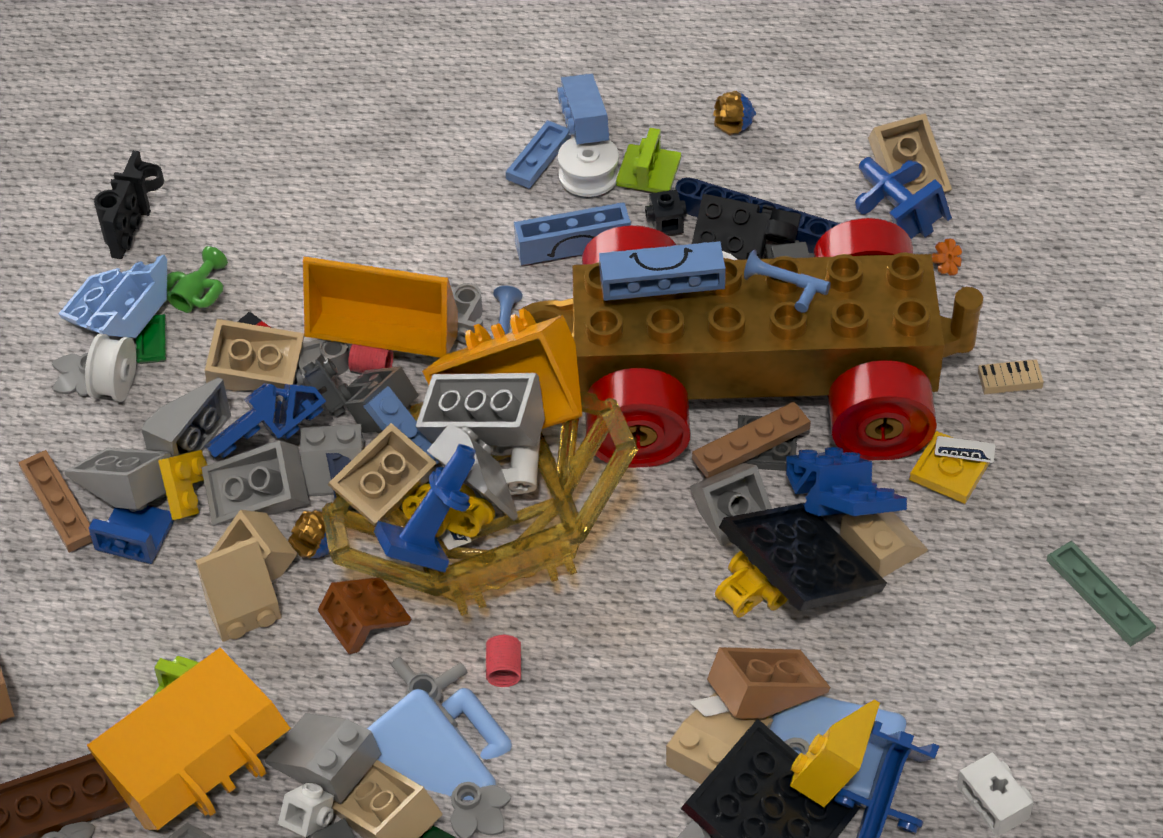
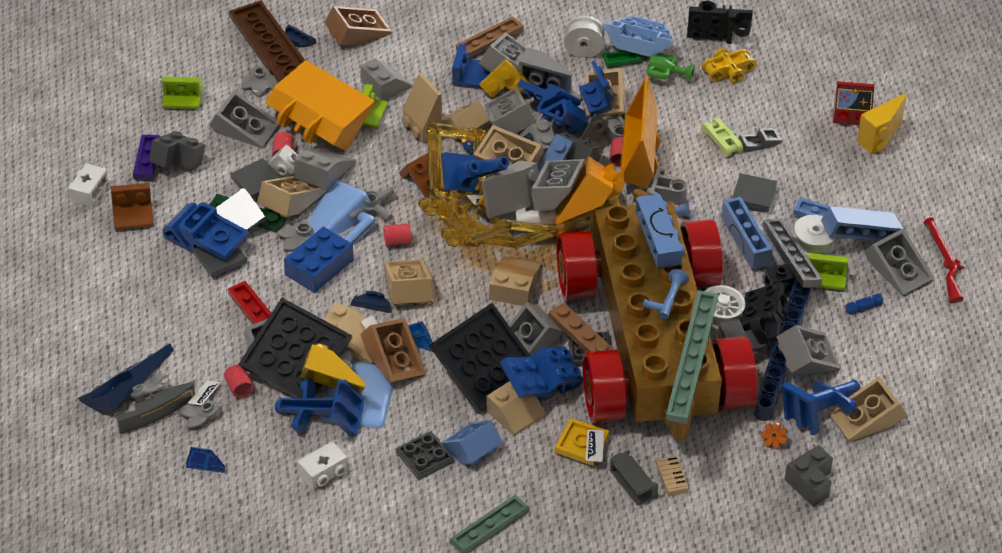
camera: 80 degrees right, 5 degrees down
pearl gold piece [713,91,756,135] -> none
none -> coral piece [272,132,294,157]
none -> blue brick [284,226,354,293]
none -> dark blue tile [351,291,390,313]
none -> light grey slope [360,58,412,101]
none -> tan slope [384,259,432,306]
none -> dark grey tile [395,431,454,480]
none -> clear blue tile [408,321,433,352]
none -> medium blue slope [441,420,503,466]
none -> tan slope [489,256,542,306]
none -> blue bracket [579,60,613,117]
none -> dark grey window [610,450,659,506]
none -> sand green plate [666,290,719,424]
none -> yellow axle [701,48,757,83]
none -> yellowish green plate [701,118,743,157]
none -> dark grey tile [732,173,777,211]
none -> dark grey slope [738,128,782,152]
none -> flat silver plate [763,218,822,288]
none -> light grey slope [777,325,841,375]
none -> dark grey brick [784,445,833,506]
none -> slope [833,81,875,125]
none -> blue axle [845,293,883,315]
none -> yellow slope [857,94,907,154]
none -> light grey slope [864,228,934,296]
none -> red piece [924,217,965,304]

